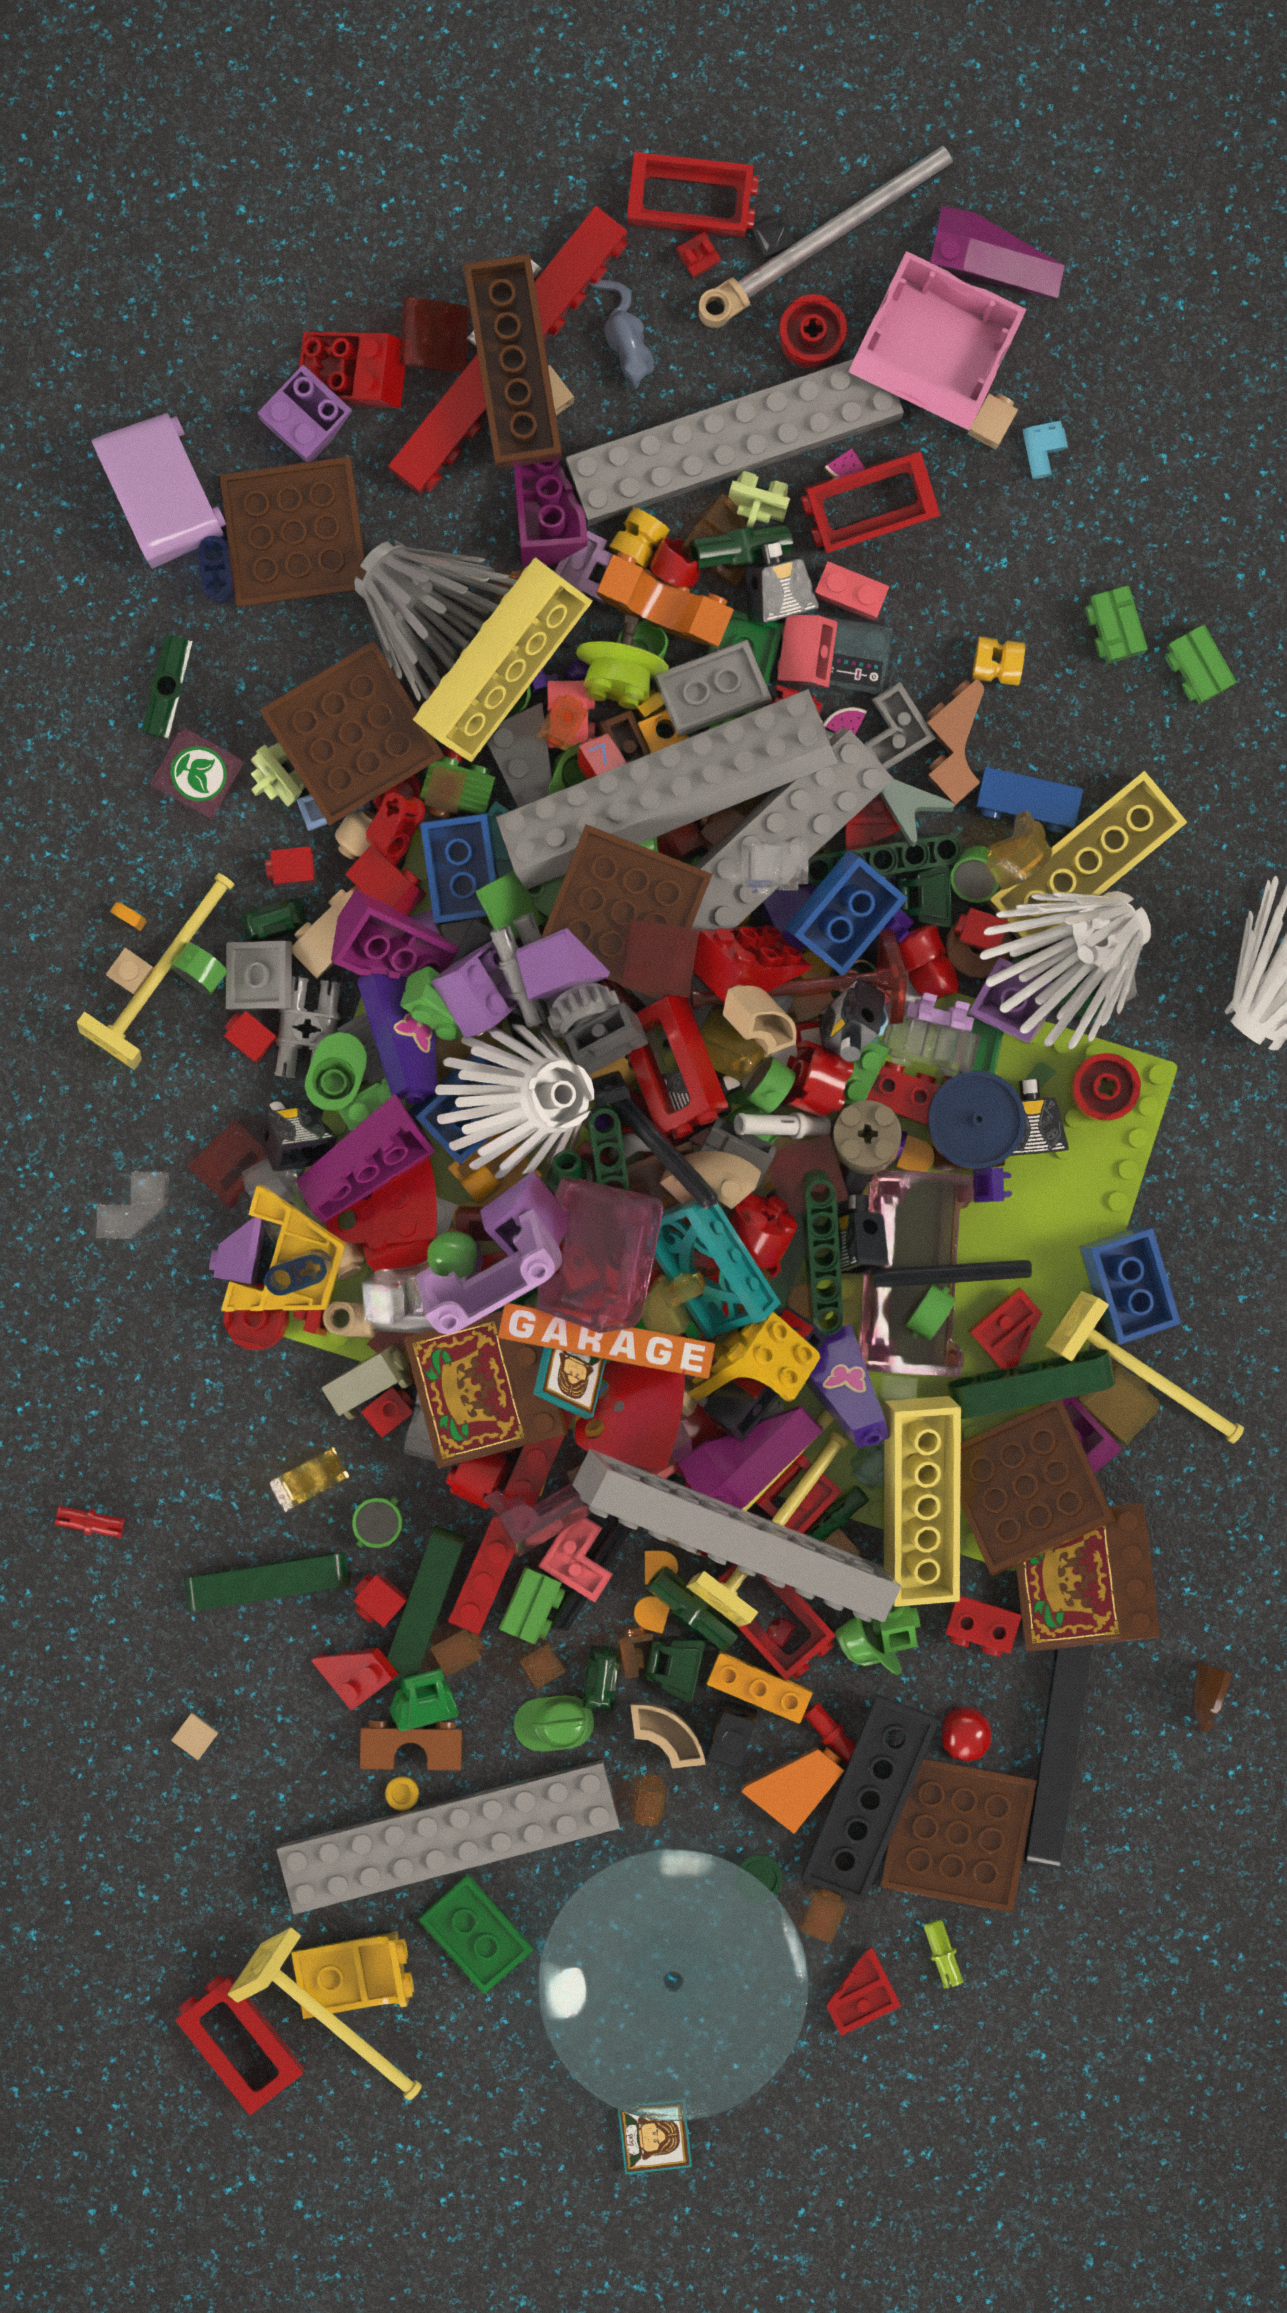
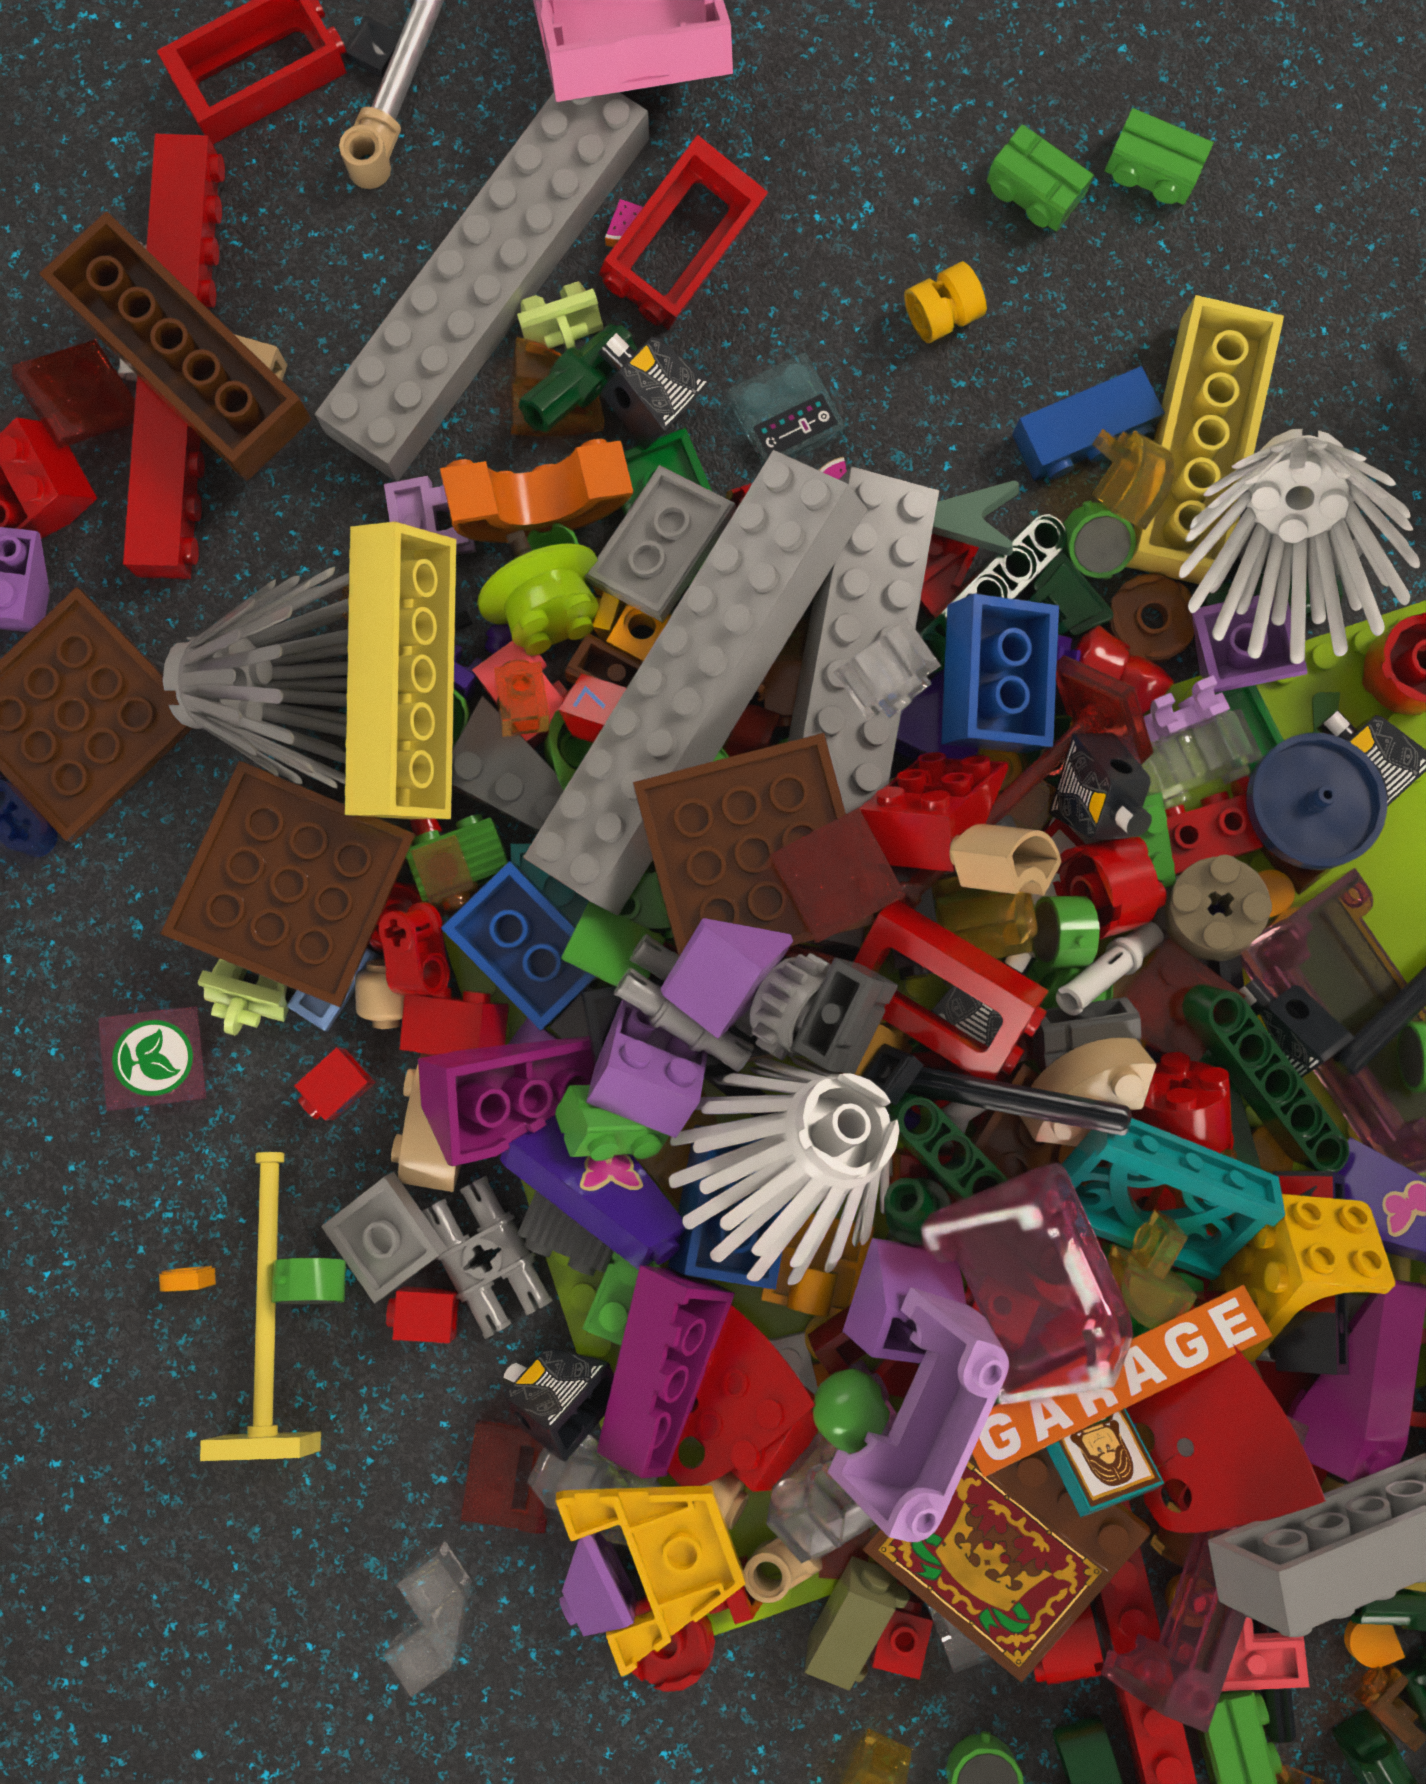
camera: 30 degrees left, 5 degrees down
tan brick [106,948,154,995] -> none
dark green piece [141,635,194,740] -> none
dark green piece [240,898,308,942] -> none
beam [265,1249,332,1296] -> none
bright green piece [305,1032,367,1111] -> none
magenta wedge [514,460,588,567] -> none
sand blue animal [589,279,654,389] -> none
yellow wheel [609,507,670,569] -> none
red hair [649,537,700,587] -> none
red tile [676,231,722,279] -> none
coral brick [777,615,838,688] -> none
red brick [779,294,847,369] -> none
coral brick [815,561,890,623] -> none
light grey brick [864,682,936,770] -> none
nougat arch [927,679,984,807] -> none
red brick [954,908,1009,951] -> none
tan brick [968,394,1018,450] -> none
dark purple tile [973,1168,1012,1203] -> none
medium azure piece [1022,417,1068,479] -> none

